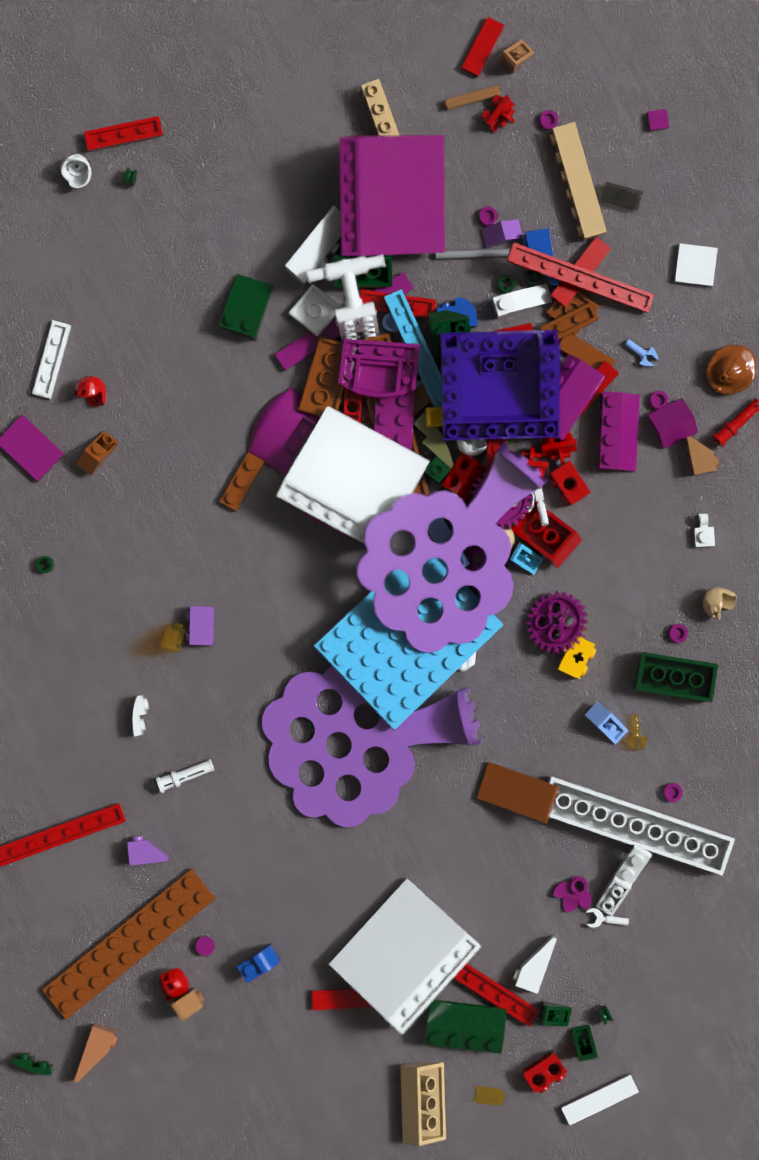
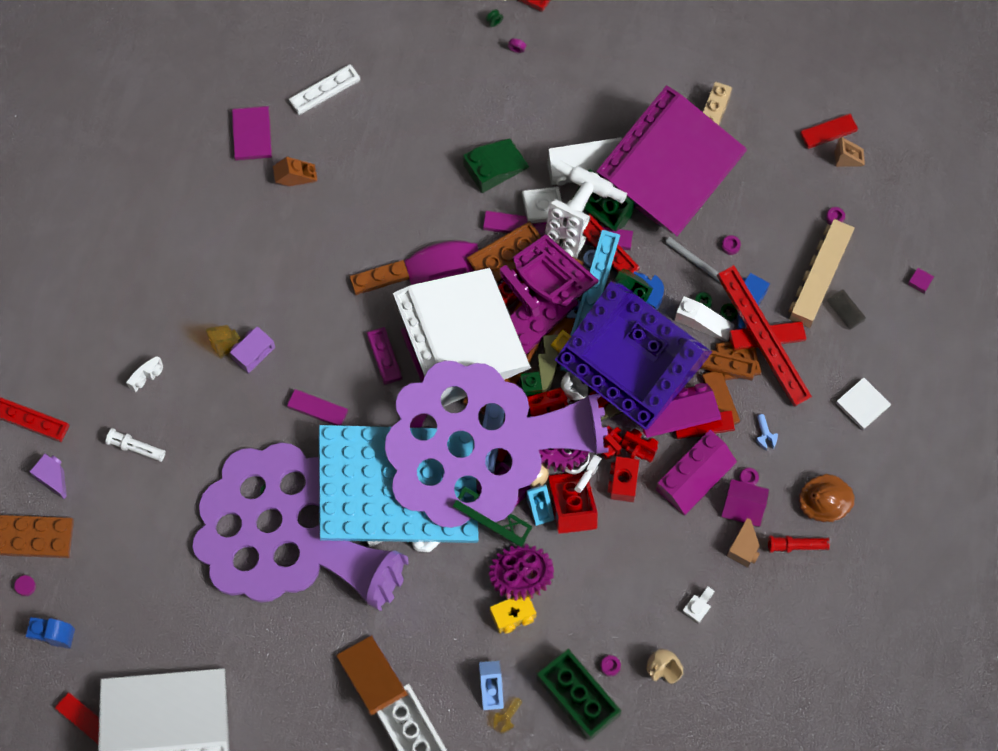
camera: 45 degrees right, 20 degrees down
dark green bush [36,556,55,573] -> none
red helmet [74,376,106,407] -> none
medium nougat axle [445,85,500,110] -> none
red hips [481,95,515,133] -> none
medium lavender slope [481,220,523,248] -> none
none -> magenta tile [287,389,348,426]
none -> magenta tile [367,327,402,385]
none -> dark green fence [453,486,533,547]
none -> magenta plate [500,265,540,318]
none -> magenta tile [508,38,526,53]

